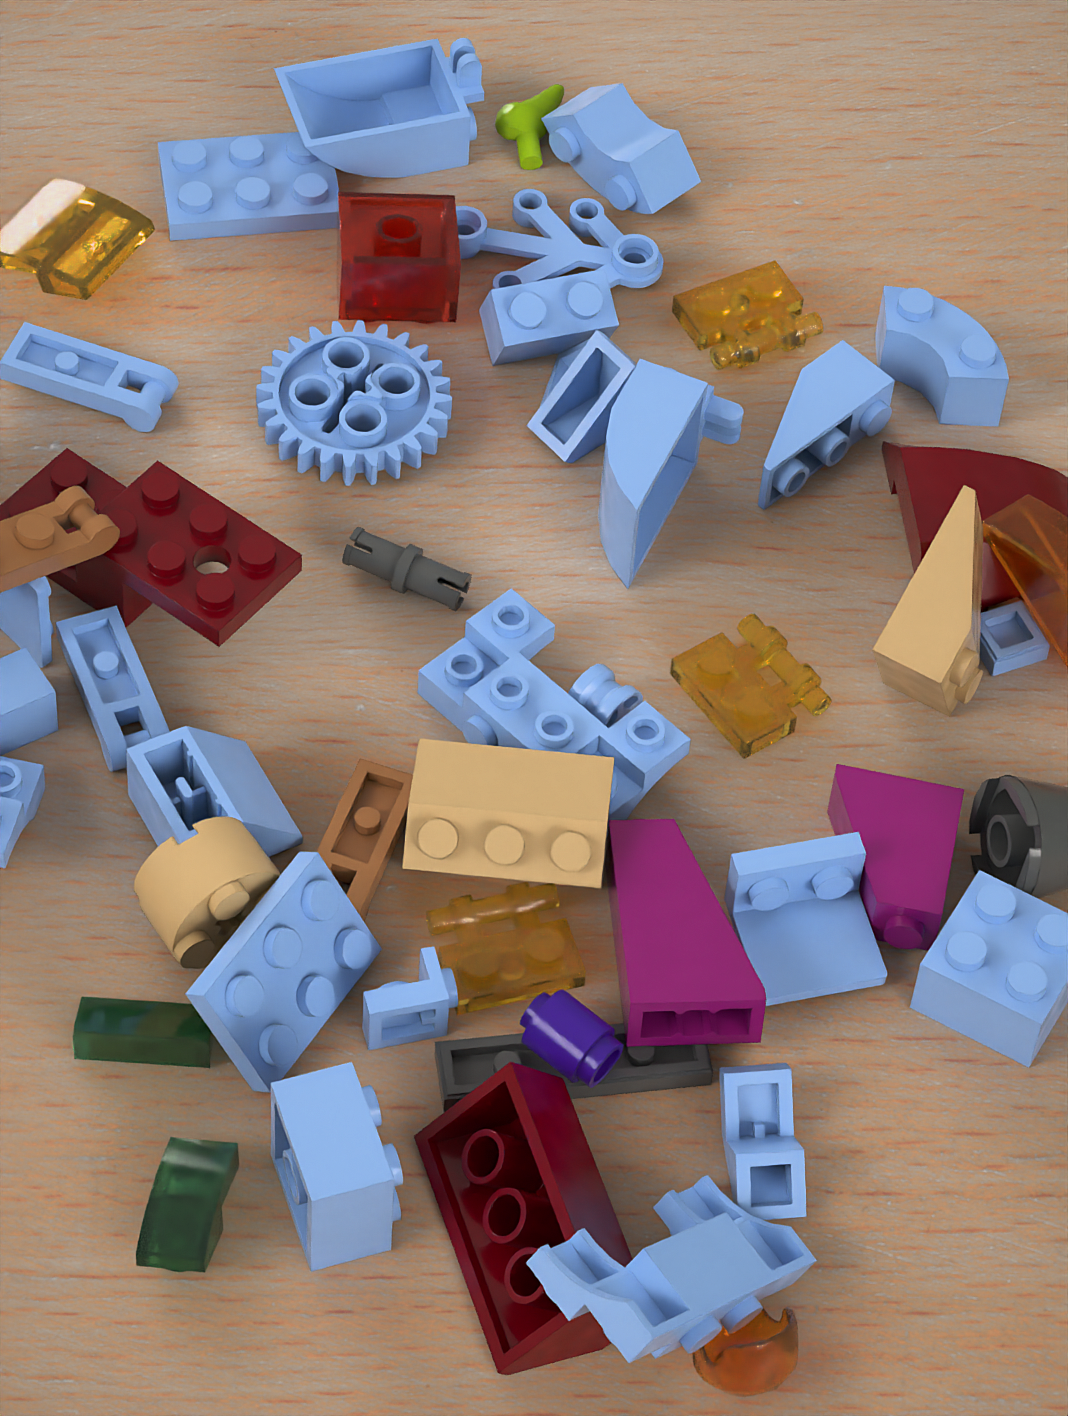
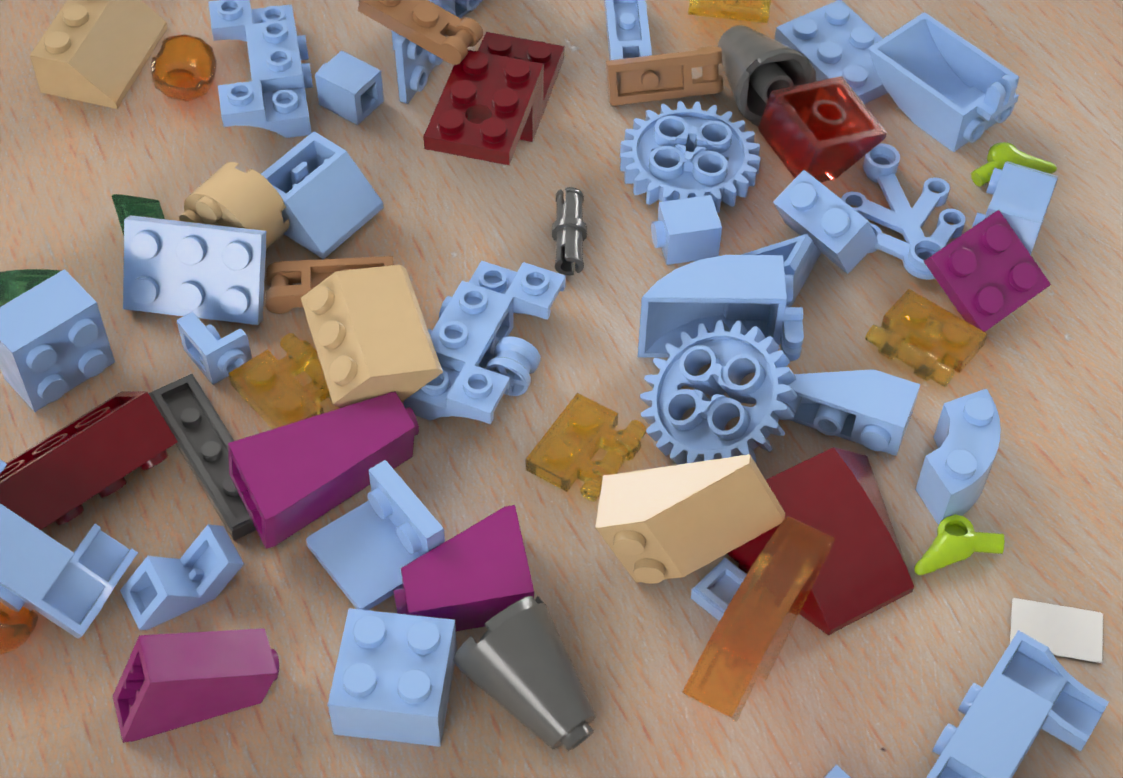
camera: 70 degrees right, 0 degrees up
light blue plate [56,606,170,772] -> none
dark purple brick [520,989,624,1088] -> none
none -> magenta slope [113,628,279,742]
none -> medium nougat plate [606,46,723,106]
none -> light blue gear [640,319,797,465]
none -> light blue brick [651,195,722,265]
none -> dark grey cone [717,25,816,128]
none -> lime animal [914,515,1005,575]
none -> magenta plate [924,210,1051,336]

